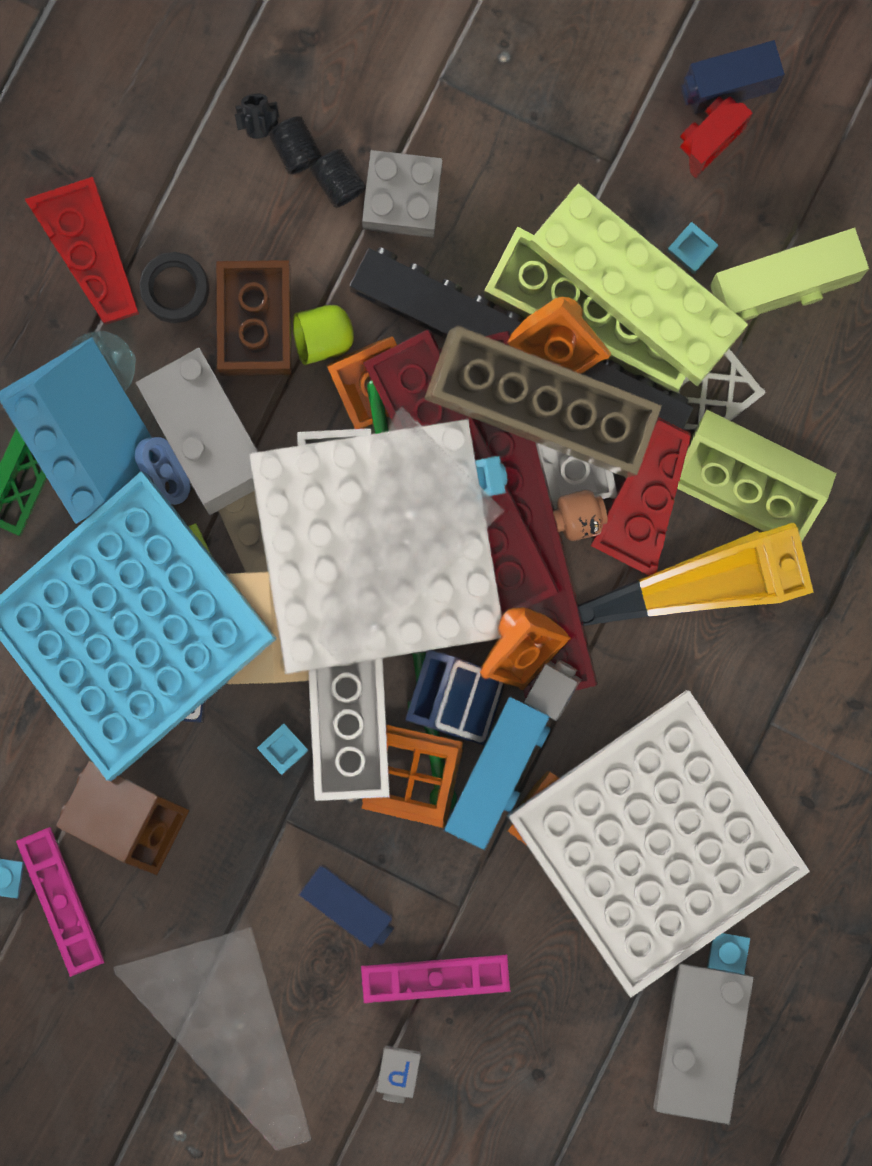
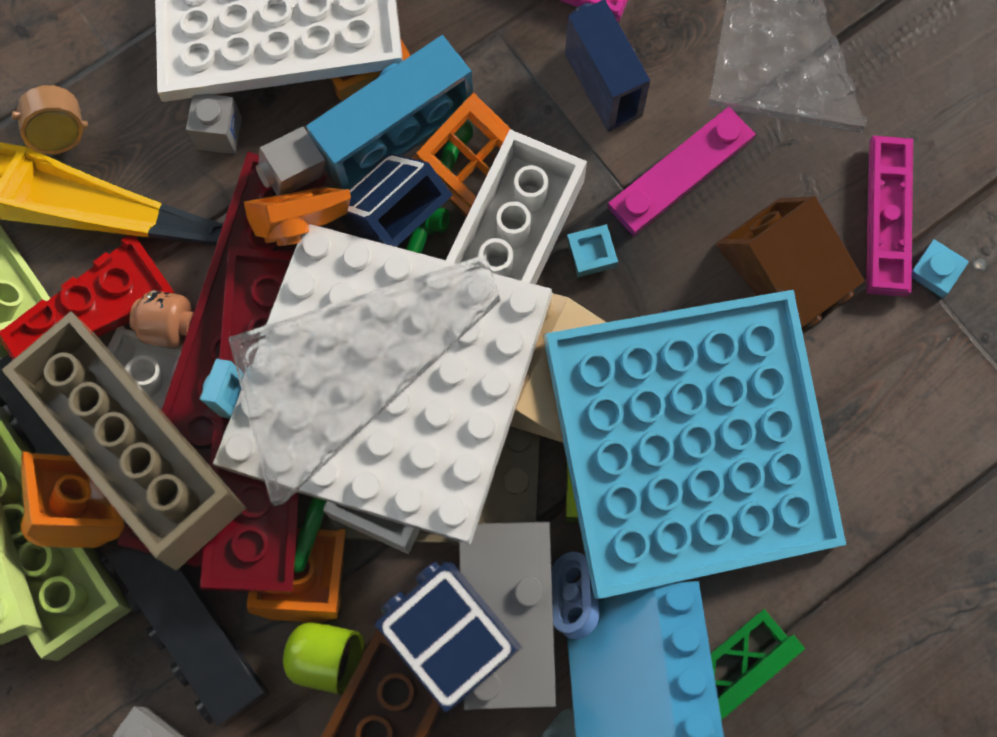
camera: 150 degrees left, 10 degrees down
none -> piece [11,85,88,154]
none -> light grey brick [186,94,242,154]
none -> dark blue brick [375,562,523,712]
none -> dark pink plate [607,106,756,237]

